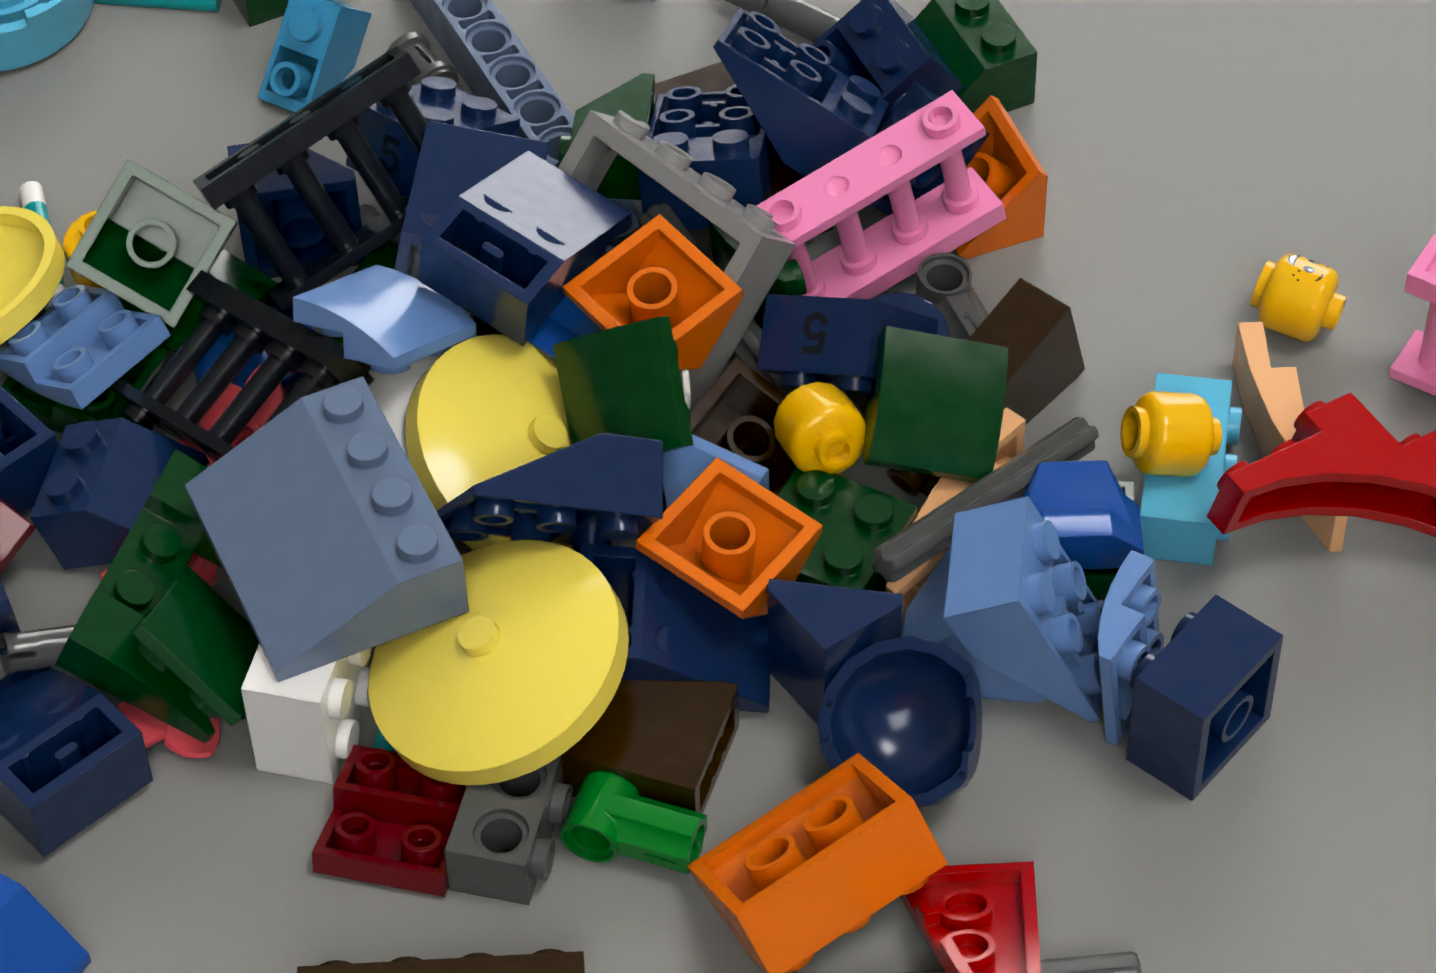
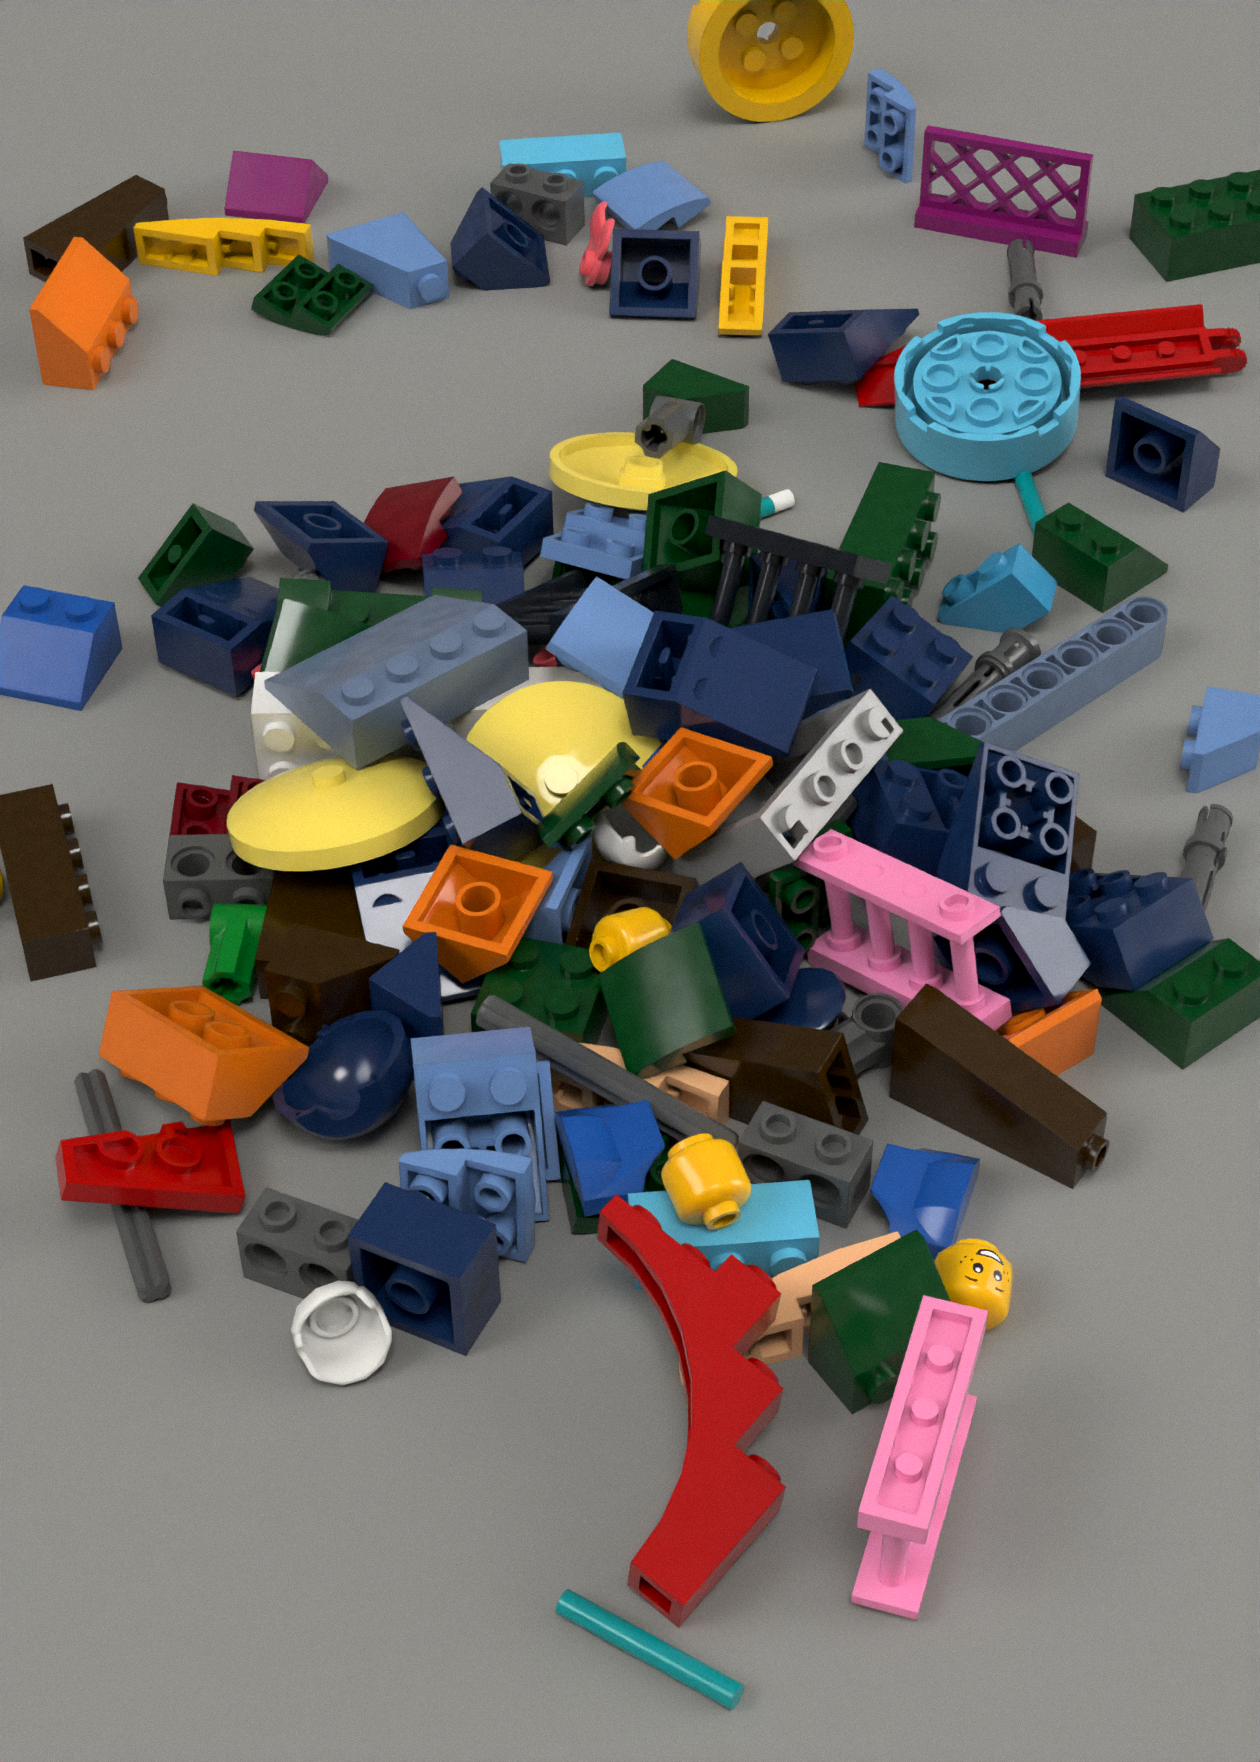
camera: 75 degrees right, 5 degrees down
none -> dark grey brick [236,1187,358,1299]
none -> dark brown slope [264,923,399,1047]
none -> white hair [291,1281,392,1386]
none -> dark grey brick [738,1101,873,1229]
none -> dark green slope [808,1229,951,1414]
none -> dark green piece [824,462,941,649]
none -> blue slope [870,1143,980,1260]
none -> dark brown slope [889,983,1110,1189]

